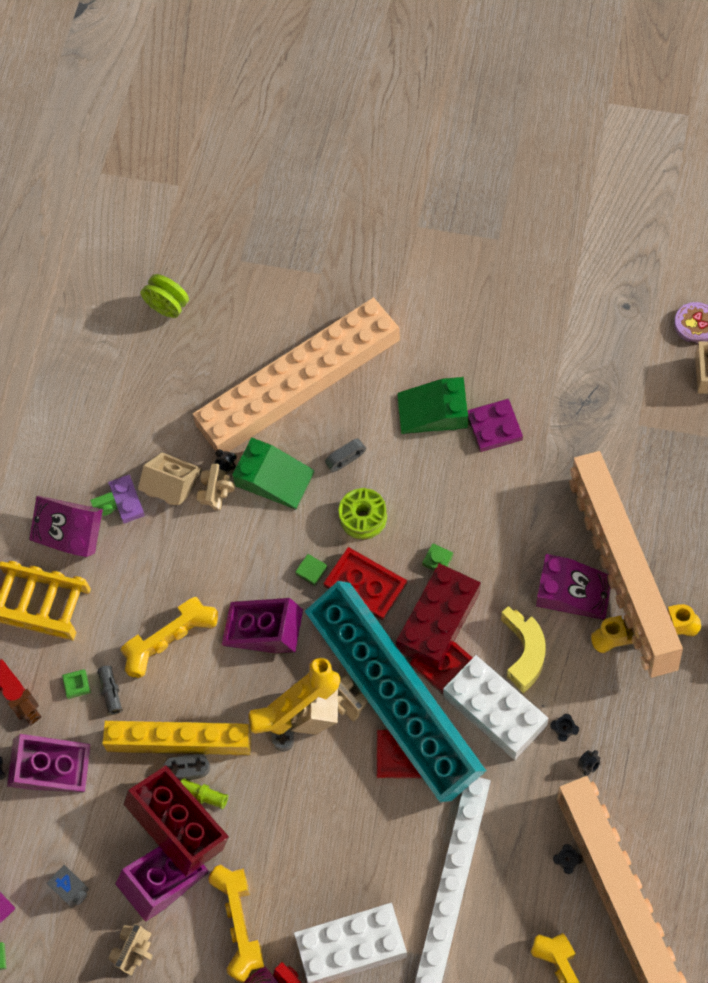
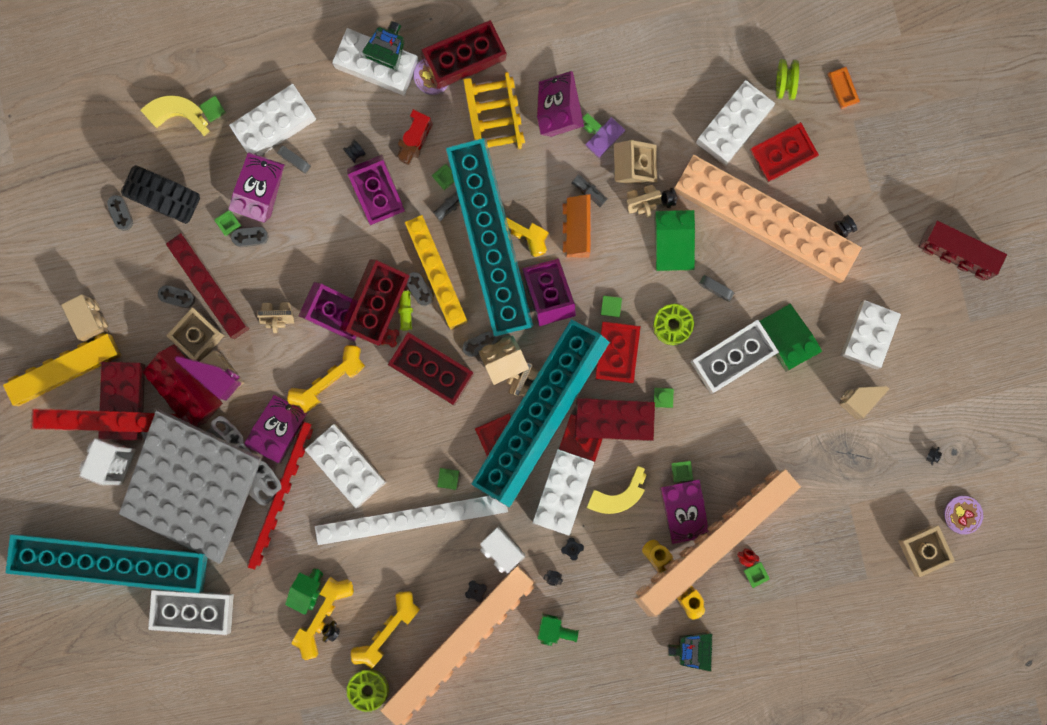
camera: 65 degrees right, 20 degrees up
dark grey brick [46,865,89,908] -> none
yellow plate [248,658,340,735] -> none
magenta plate [468,398,523,452] -> none
none -> dark grey beam [231,227,269,247]
none -> red plate [380,328,400,348]
none -> dark red brick [388,332,474,406]
none -> bright green plate [437,468,459,490]
none -> teal brick [446,138,533,337]
none -> white brick [480,527,525,573]
none -> green brick [537,613,579,646]
none -> orange slope [563,194,591,258]
none -> dark grey pin [571,174,608,207]
none -> bright green plate [671,461,693,482]
none -> white brick [691,320,778,394]
none -> white brick [696,80,776,166]
none -> red plate [737,548,760,567]
none -> bright green plate [743,562,770,588]
none -> red plate [750,122,819,183]
none -> orange tile [828,67,860,109]
none -> black wheel [834,215,858,238]
none -> tan slope [839,386,889,420]
none -> white brick [841,300,901,370]
none -> dark red brick [918,220,1008,281]
none -> black plate [926,447,942,466]

